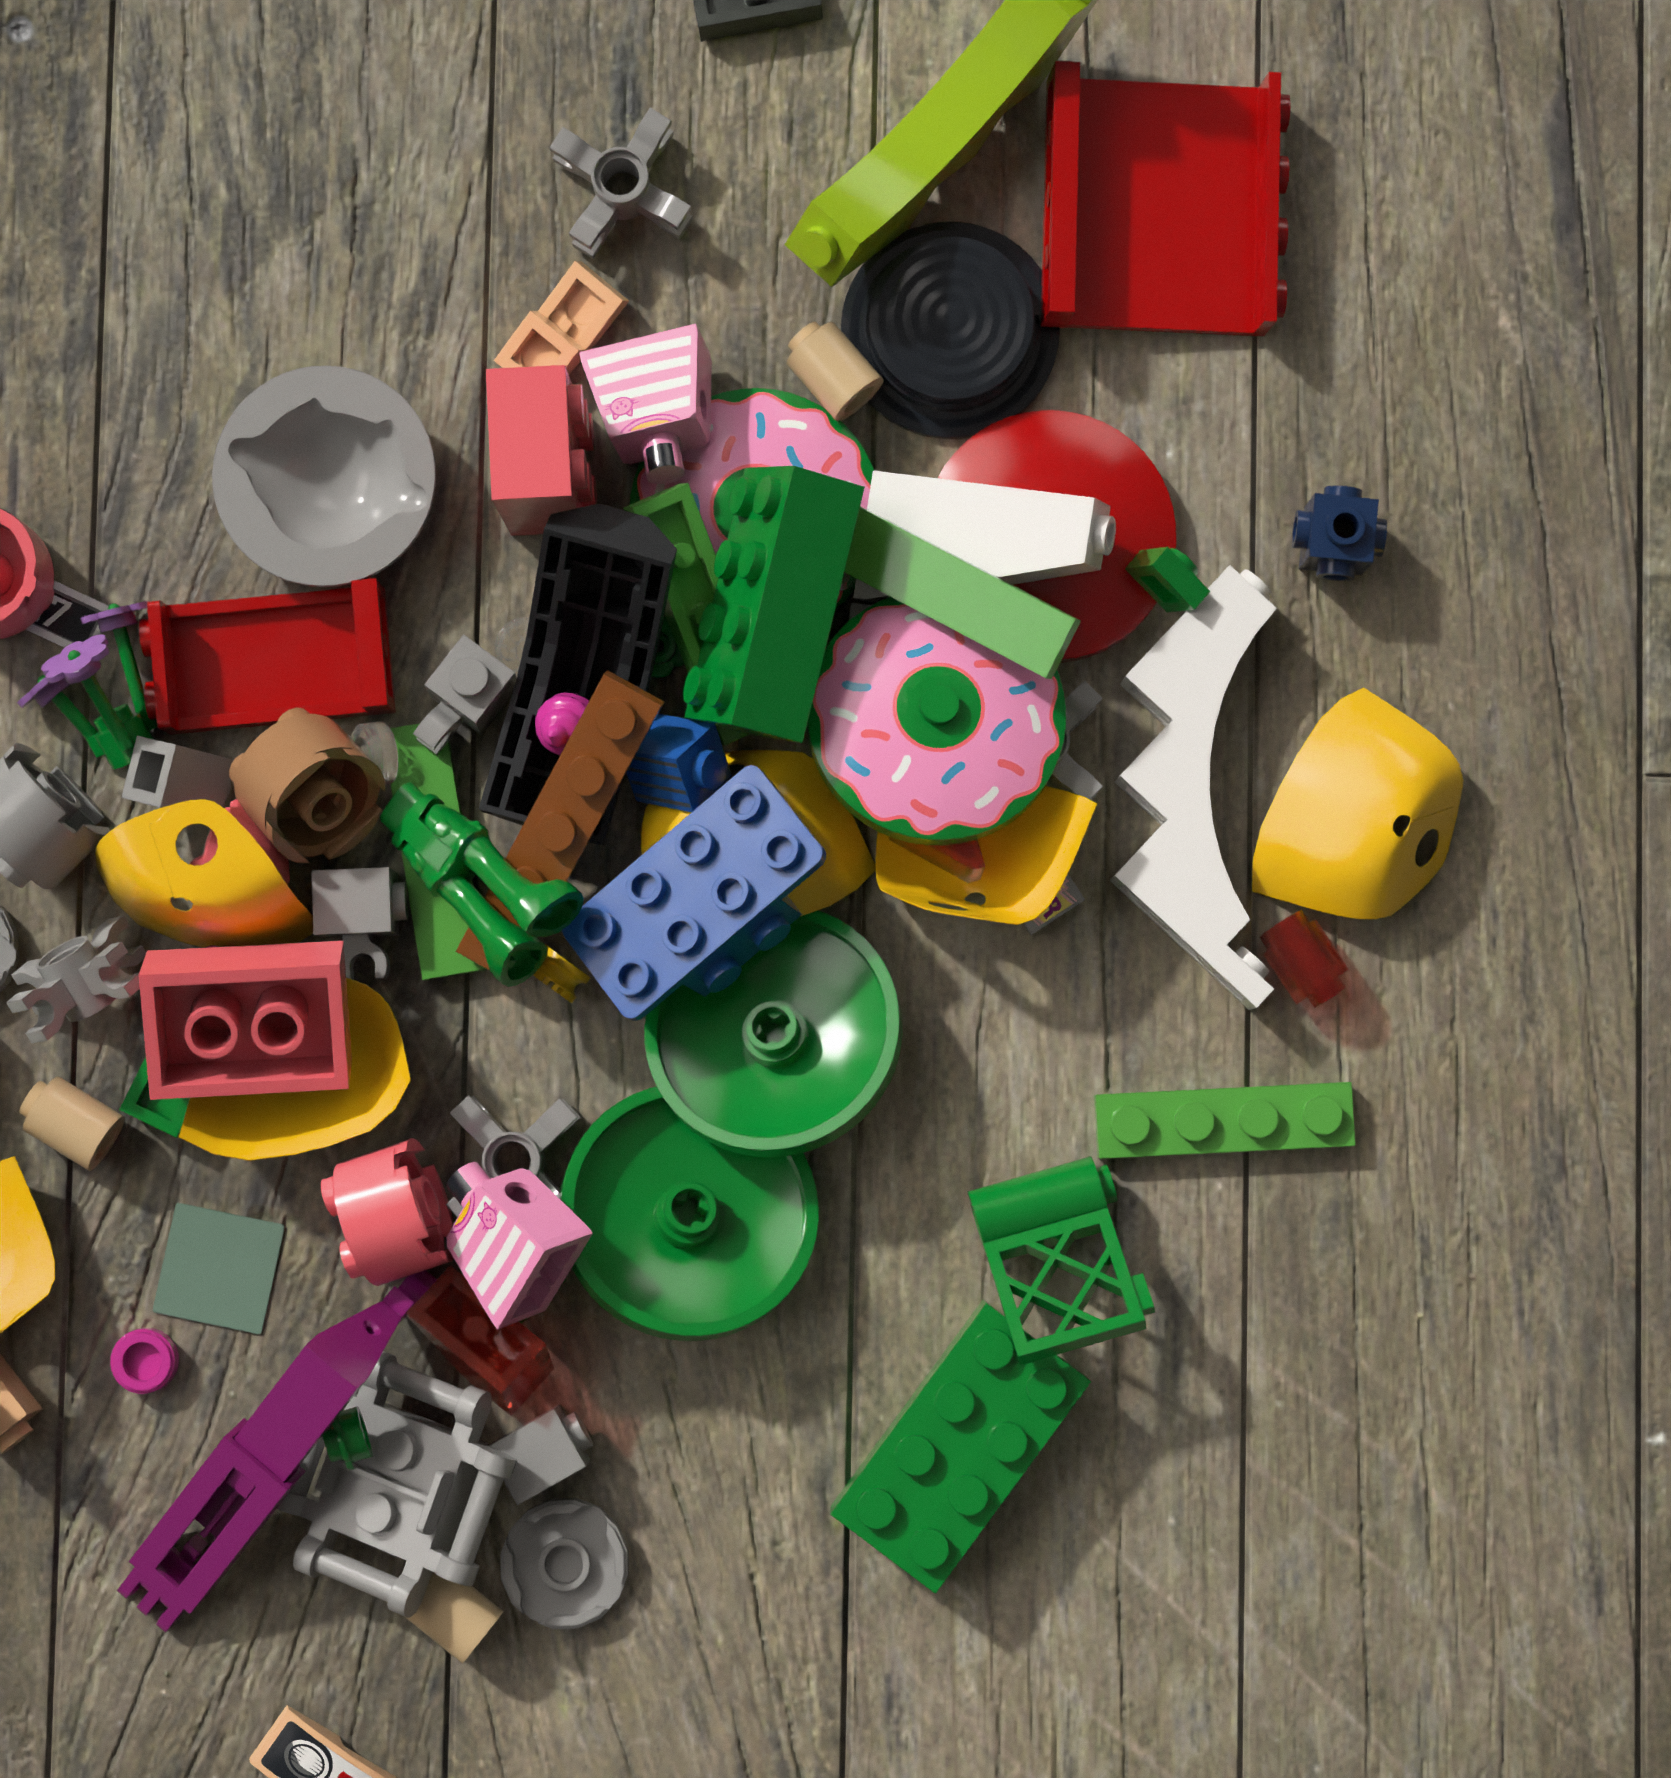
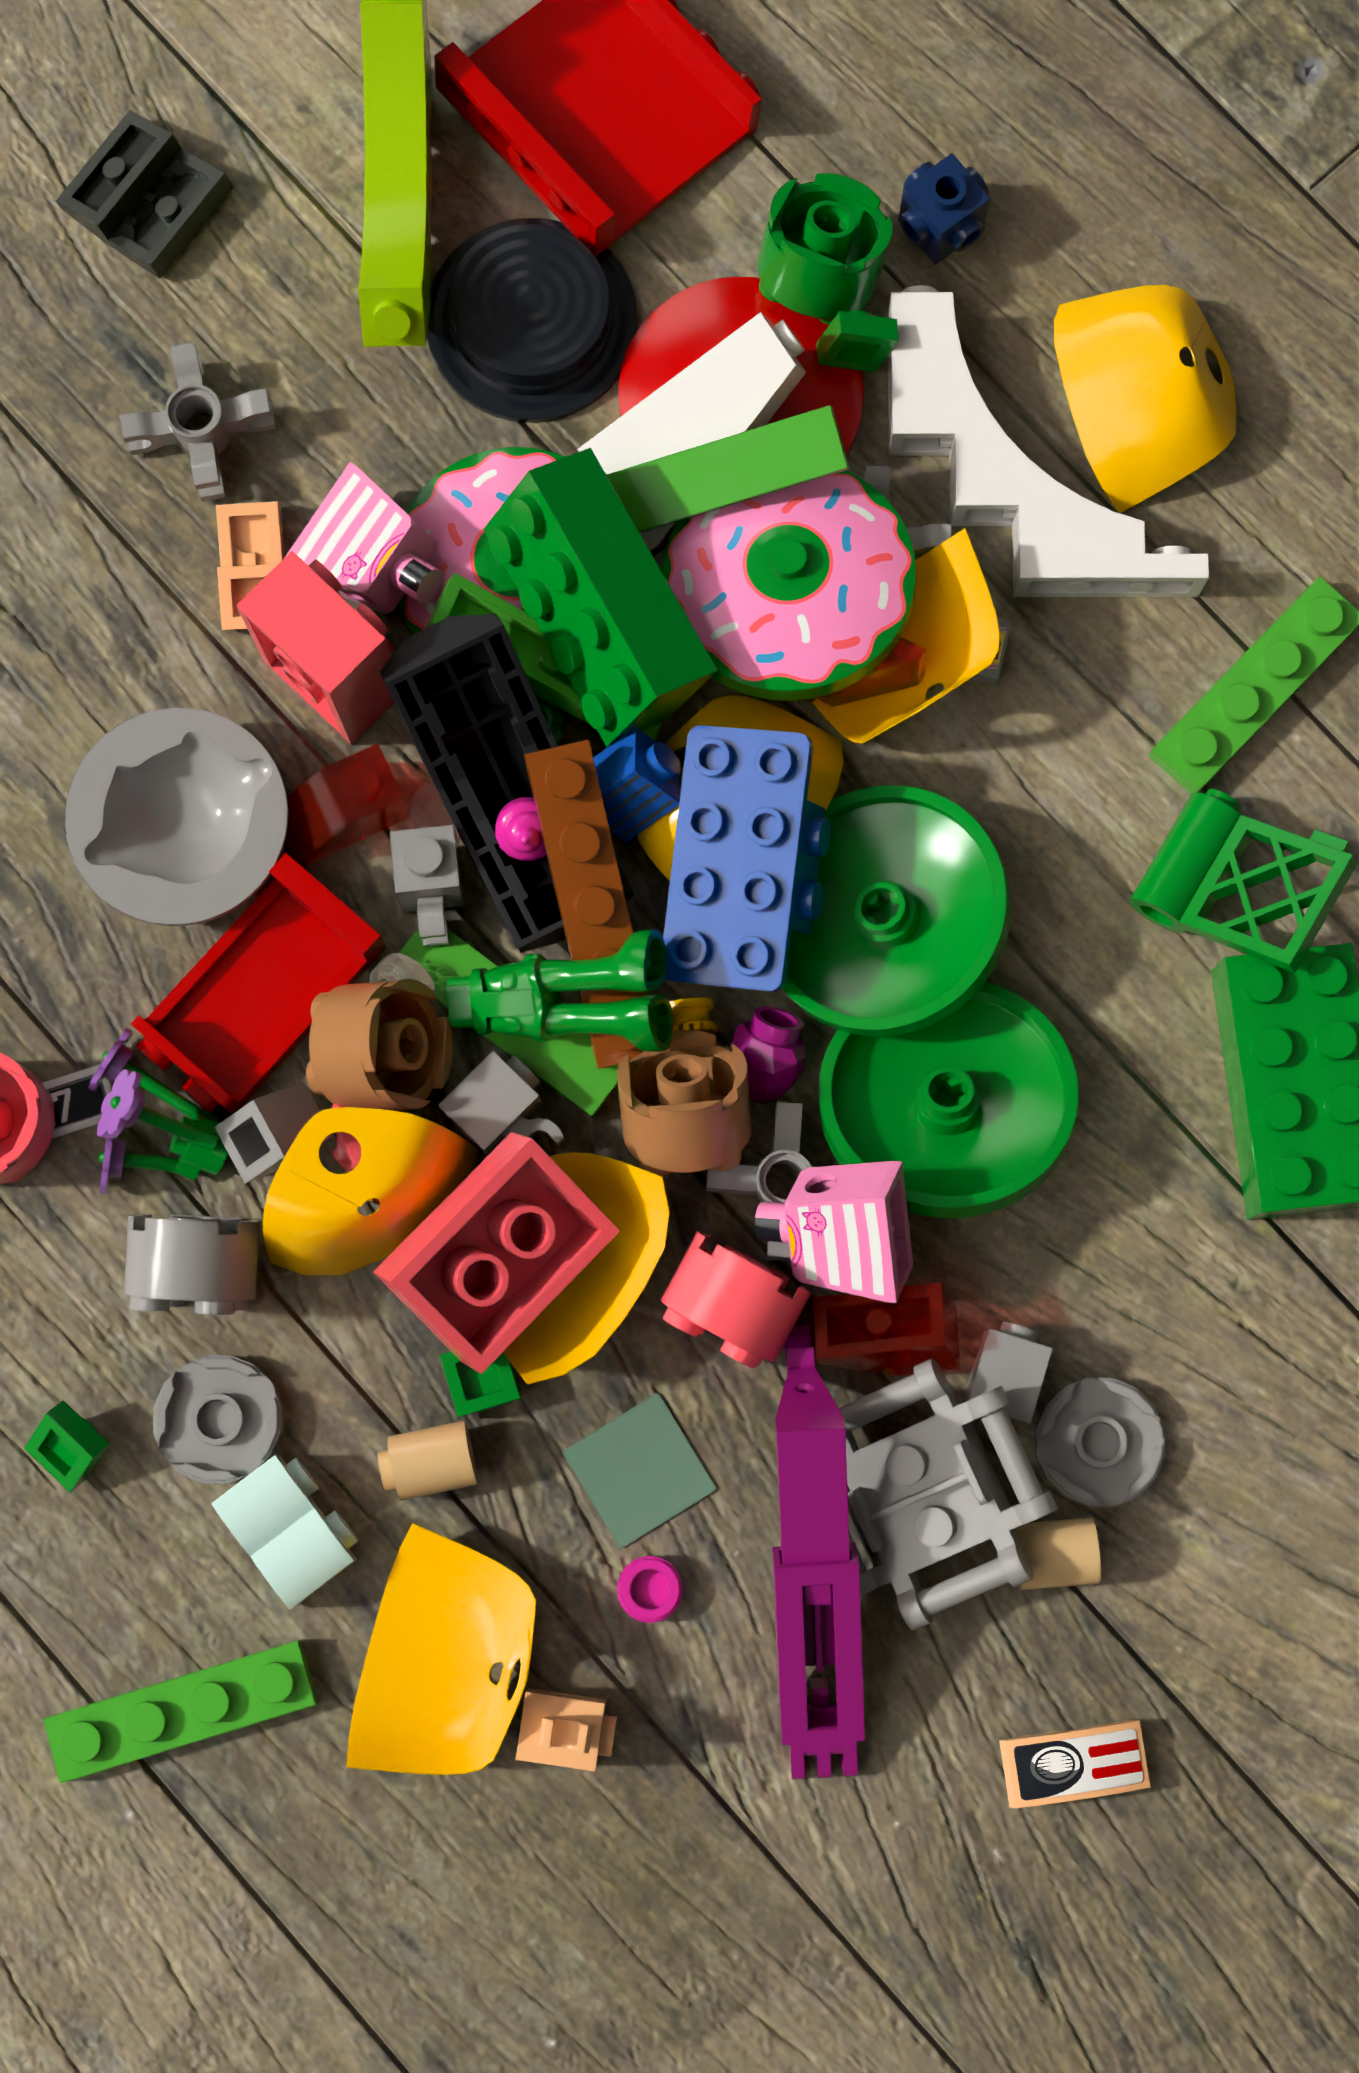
camera: 45 degrees left, 5 degrees down
light grey pin [6,915,146,1044] -> none
green plate [323,1406,373,1470] -> none
tan brick [786,321,884,421] -> none
clear red brick [1259,909,1350,1009] -> none
none -> clear red slope [285,743,411,867]
none -> medium nougat brick [617,1030,752,1176]
none -> magenta rock [730,1006,807,1103]
none -> green brick [757,173,893,325]

